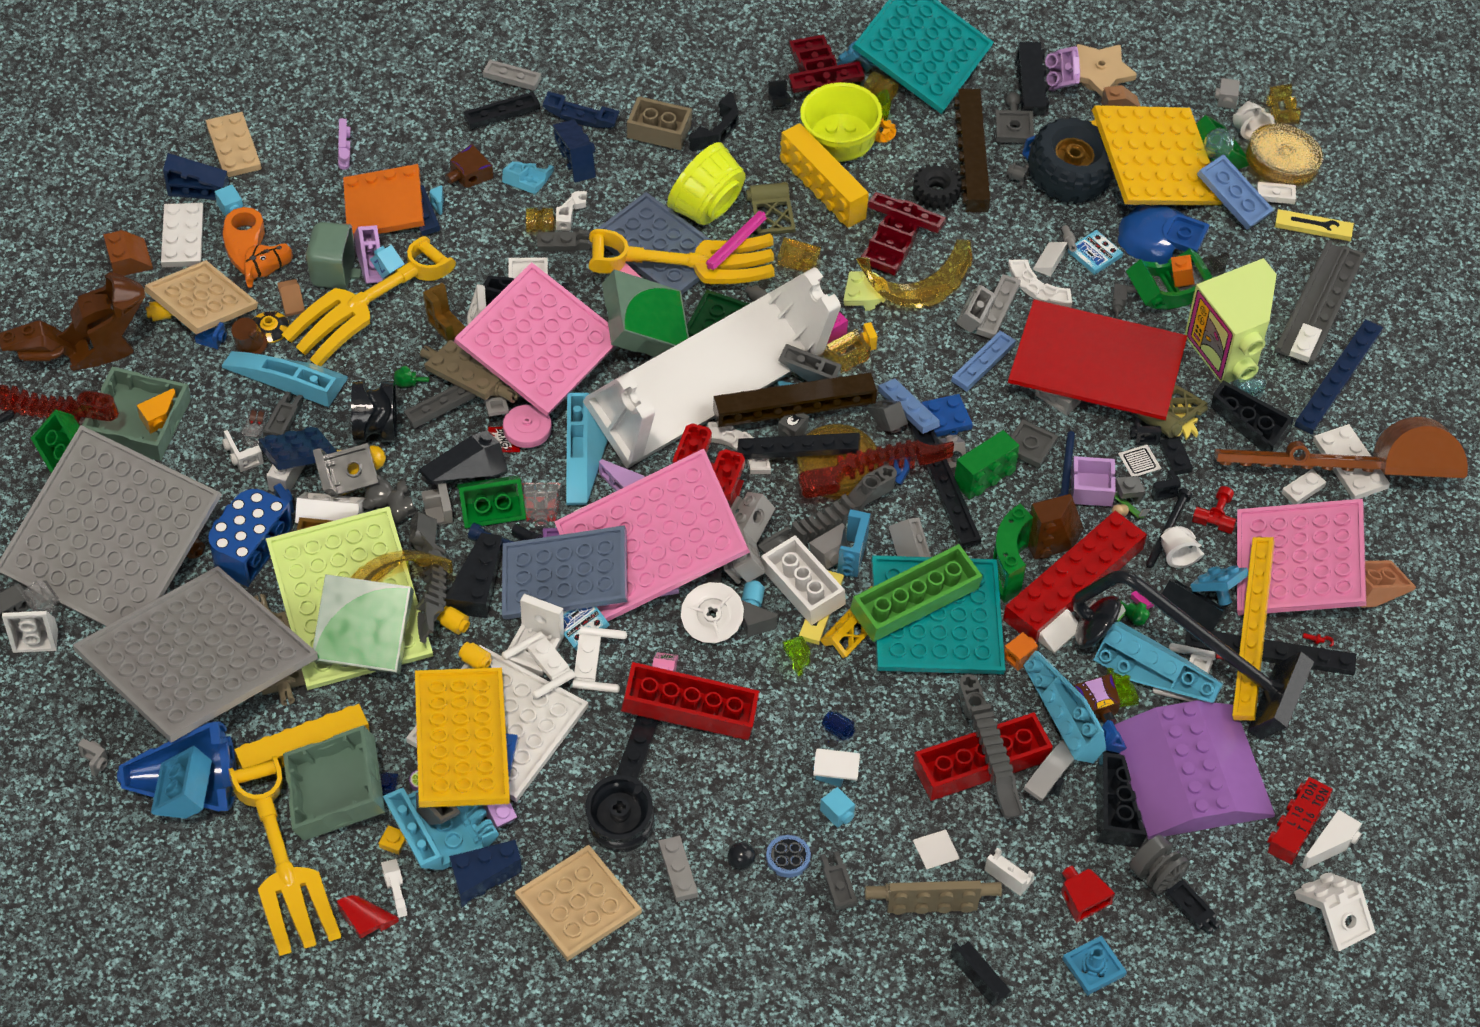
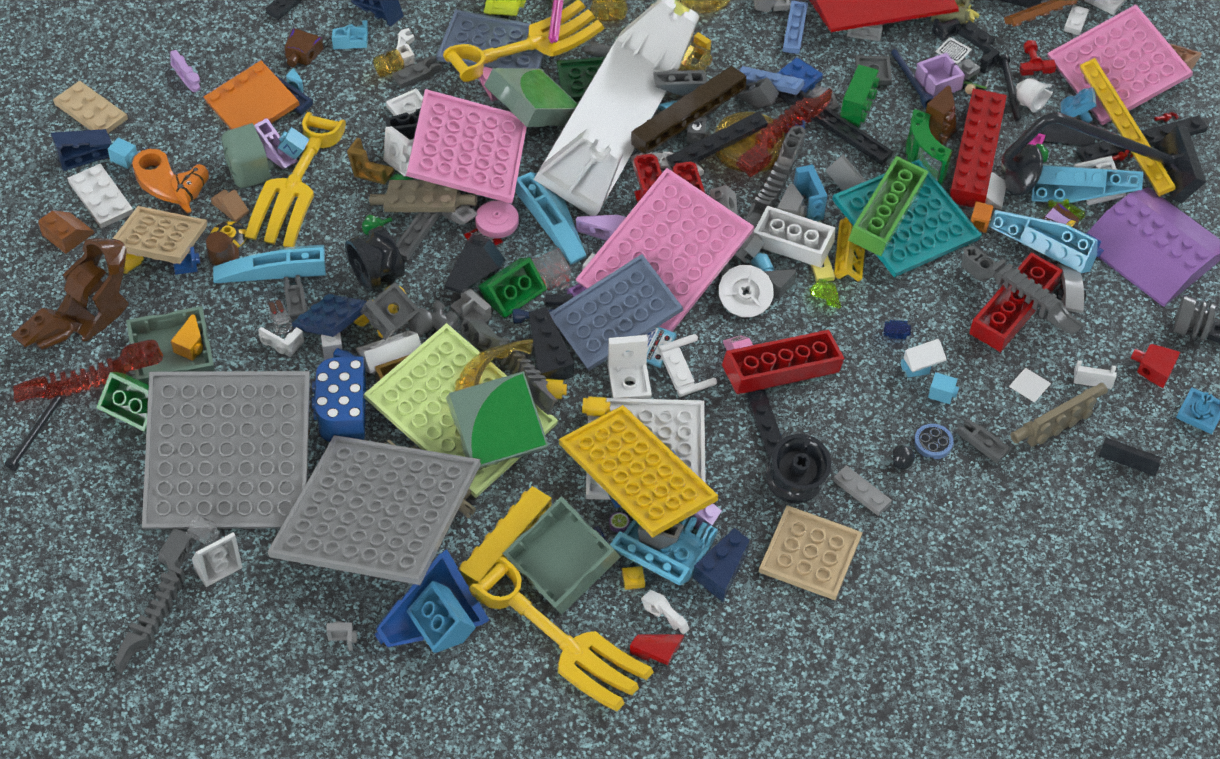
camera: 30 degrees left, 0 degrees up
white plate [502,631,575,699] -> none
black wedge [1096,752,1147,848] -> none

